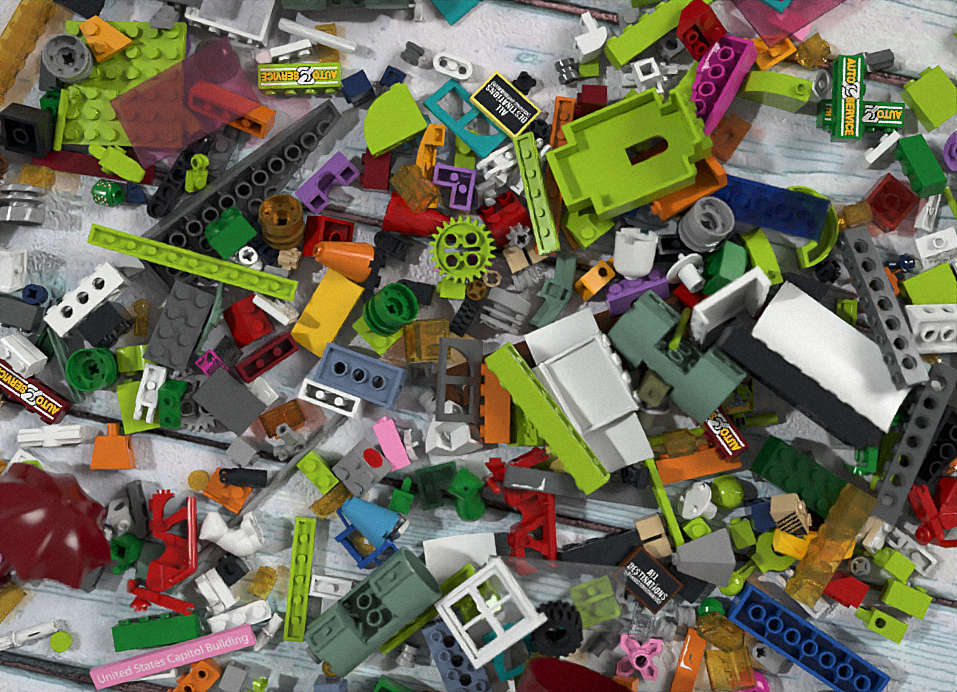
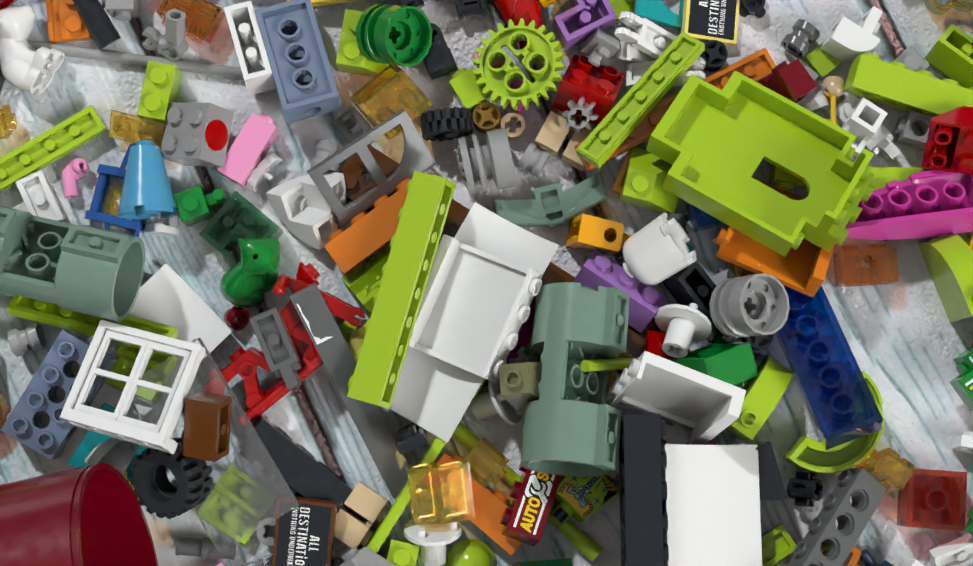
camera: 50 degrees right, 5 degrees down
none -> bright pink arm [61,158,88,198]
none -> reddish brown brick [181,391,232,462]
none -> dark red hinge [224,306,250,331]
none -> dark grey hinge [249,307,302,390]
none -> clear yellow slope [406,460,475,525]
none -> white tile [800,95,829,113]
none -> tan hinge [822,76,845,126]

